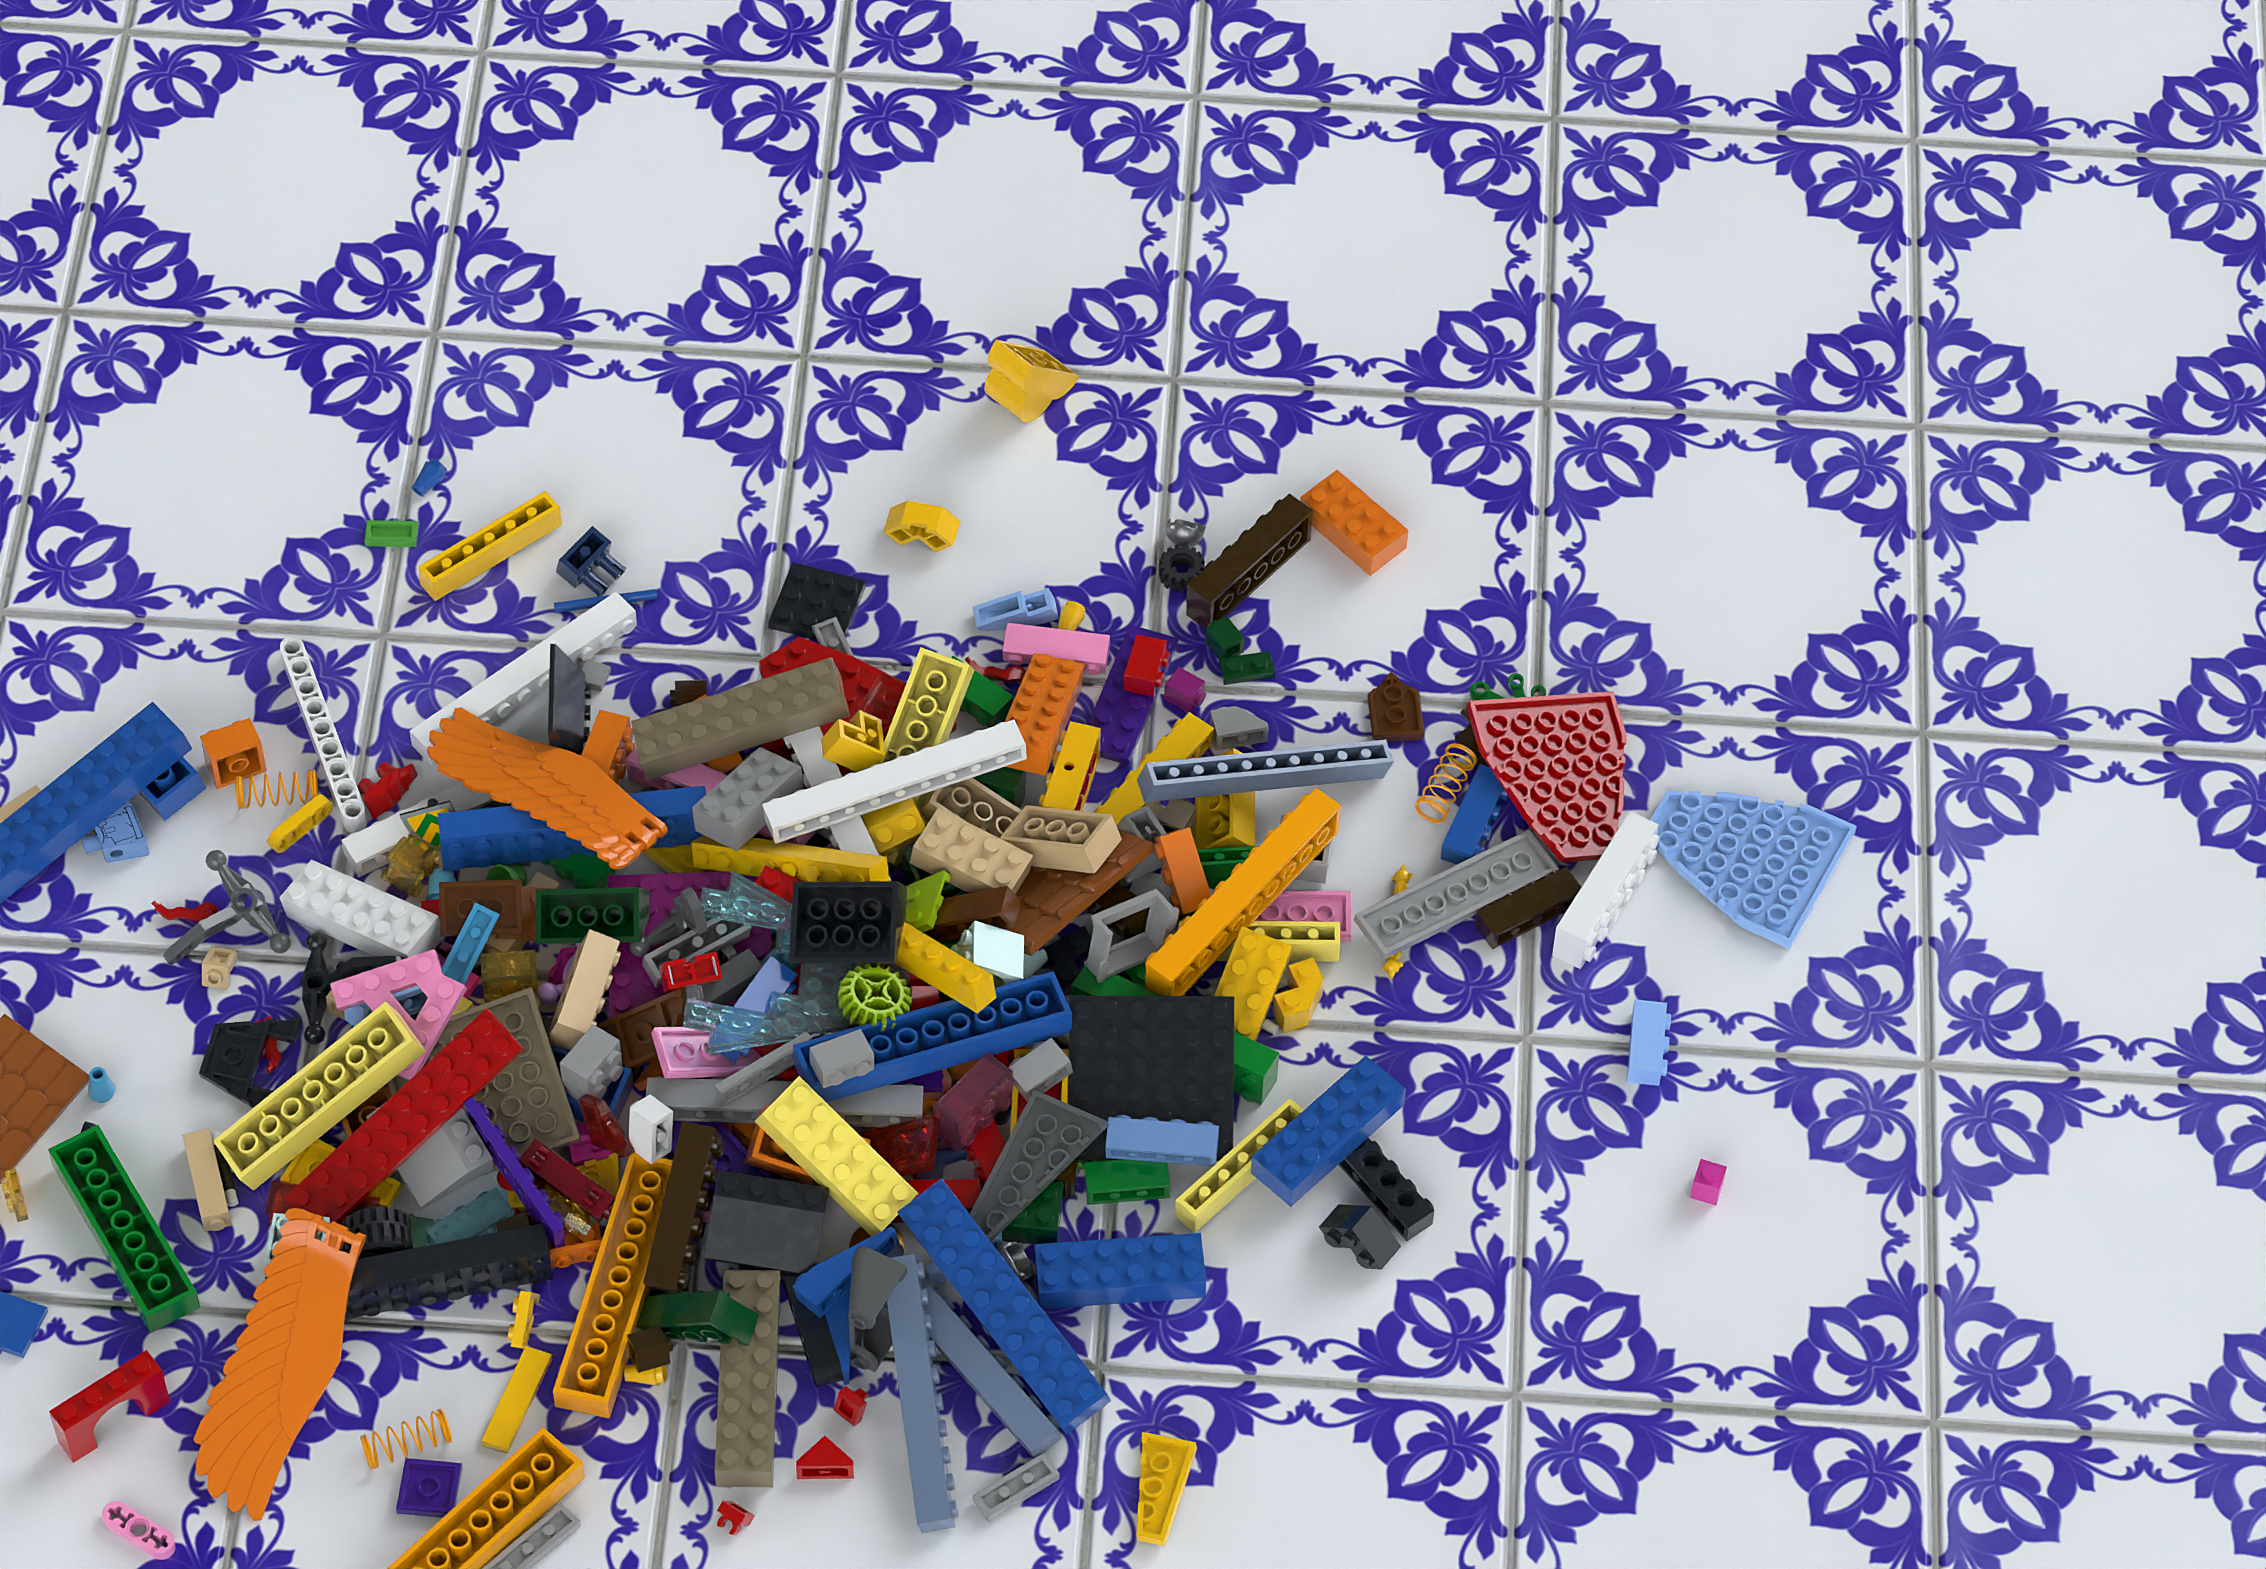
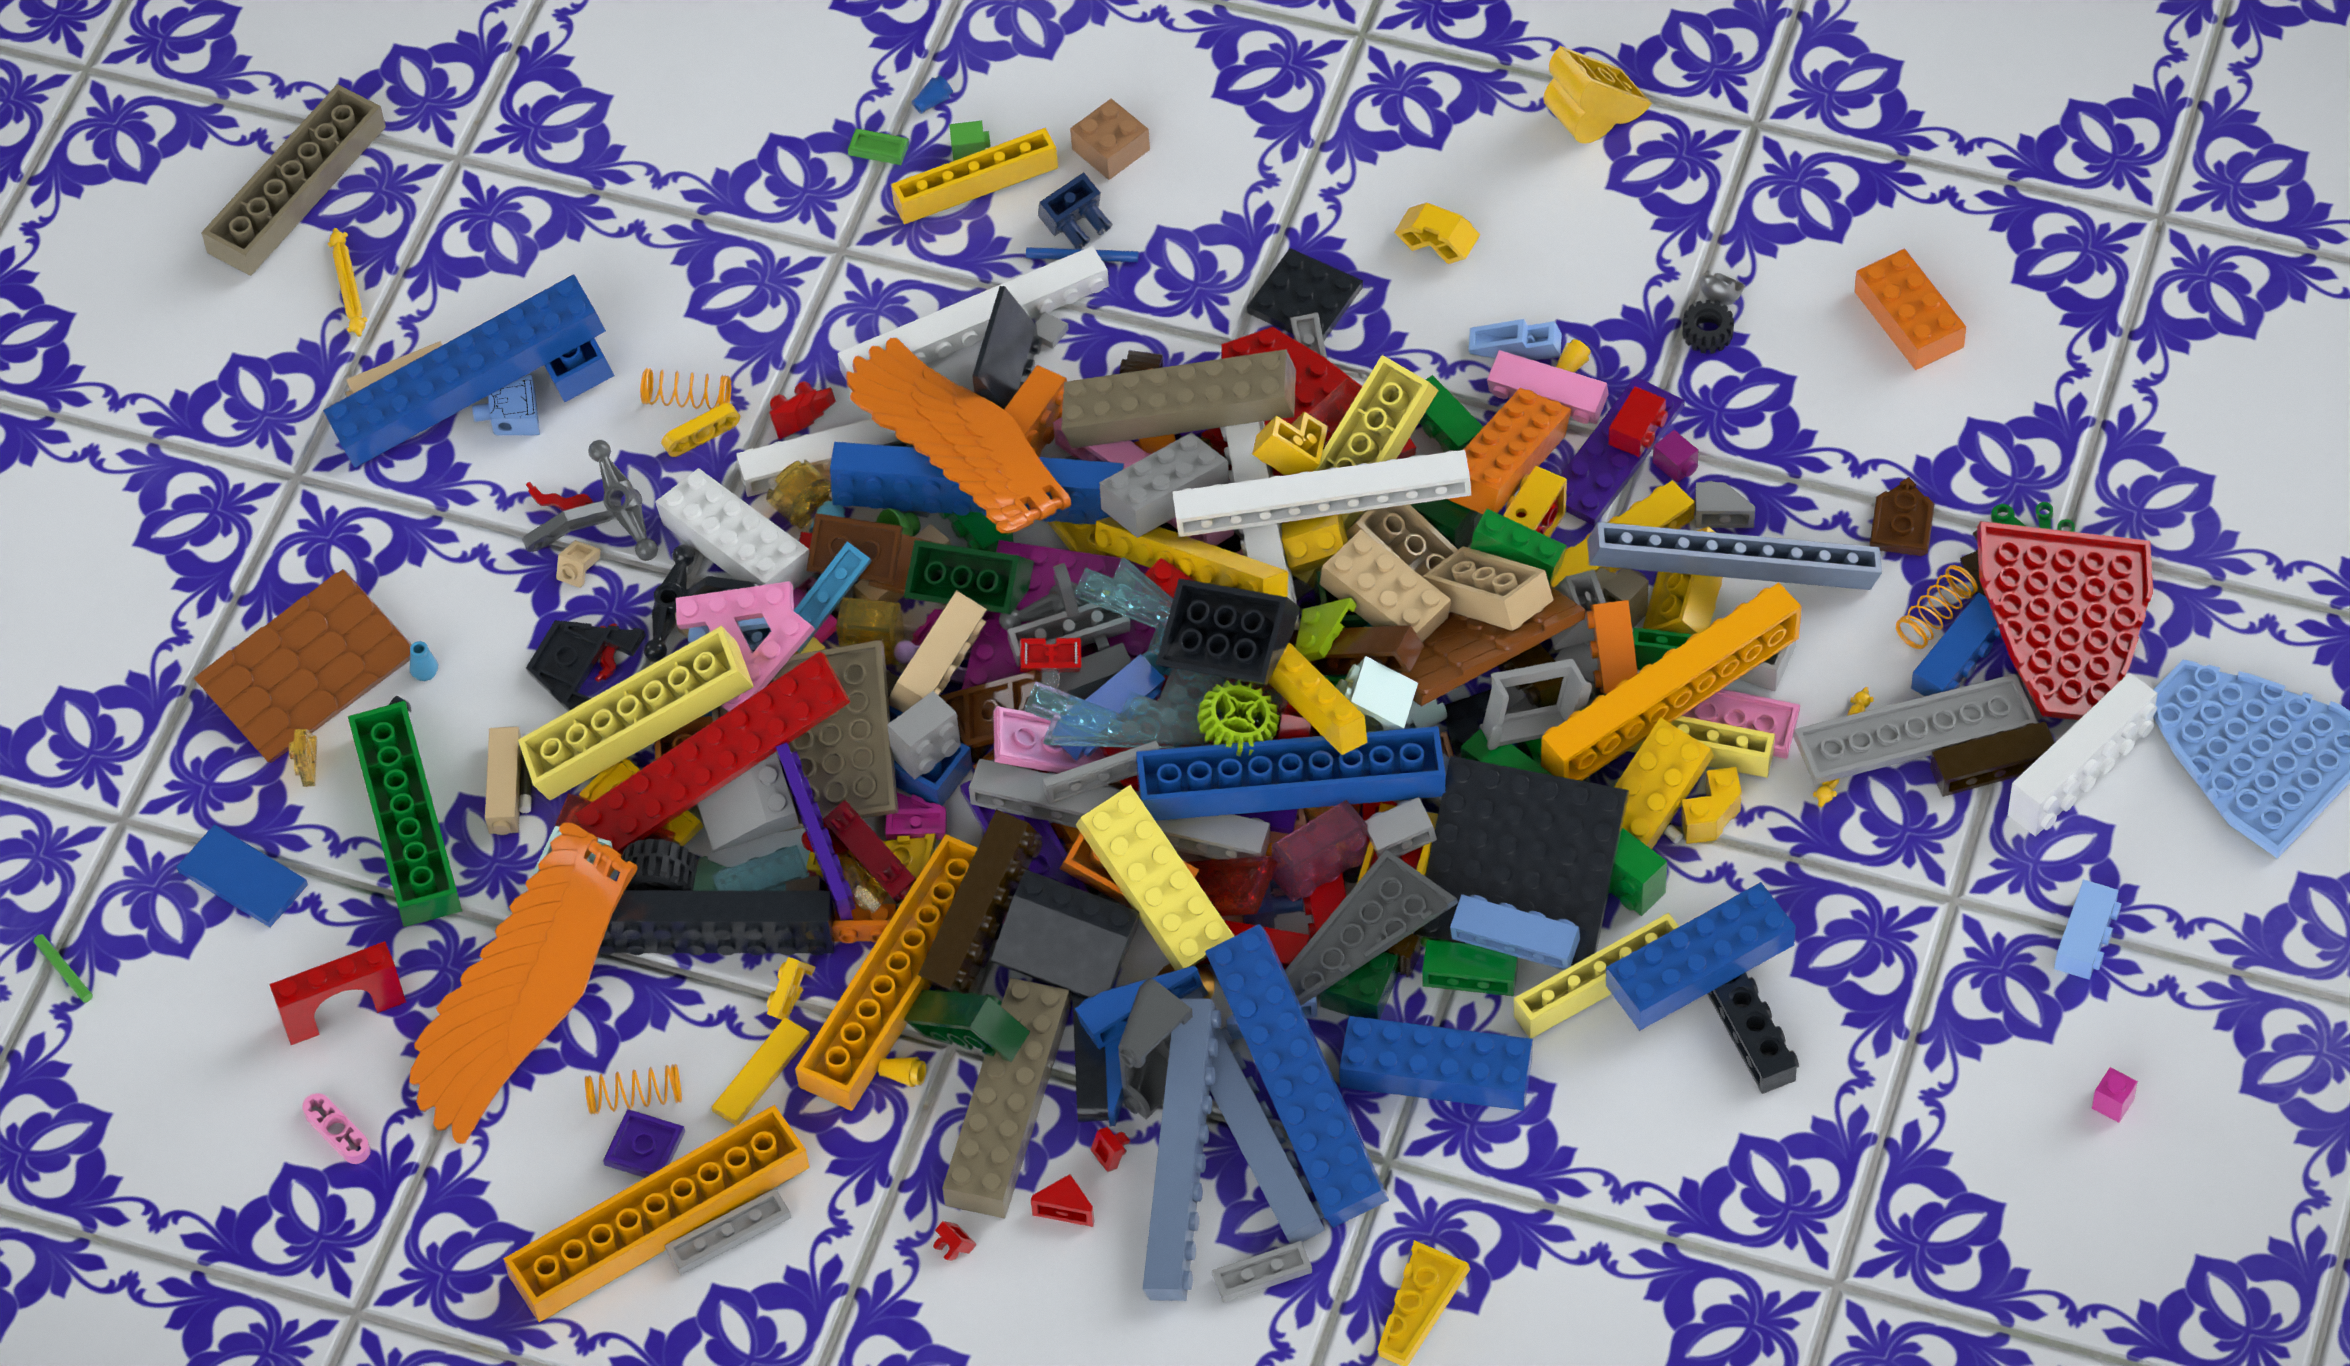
camera: 20 degrees right, 0 degrees up
orange brick [200,718,267,789] -> none
white beam [280,636,367,833] -> none
shield [400,798,455,852] -> none
clear red wing [578,1094,635,1157] -> none
dark brown brick [627,1326,673,1373] -> none
white brick [628,1094,673,1164] -> none
light grey brick [810,1029,874,1088] -> none
red hair [965,656,1026,683] -> none
flat silver hair [996,1241,1033,1282] -> none
dark brown brick [1186,493,1313,630] -> none
dark green brick [1205,616,1244,659] -> none
dark green plate [1219,651,1275,685] -> none
black brick [1319,1204,1401,1270] -> none
none -> bright green brick [949,120,991,161]
none -> medium nougat brick [1070,98,1150,180]
none -> green brick [1470,509,1567,586]

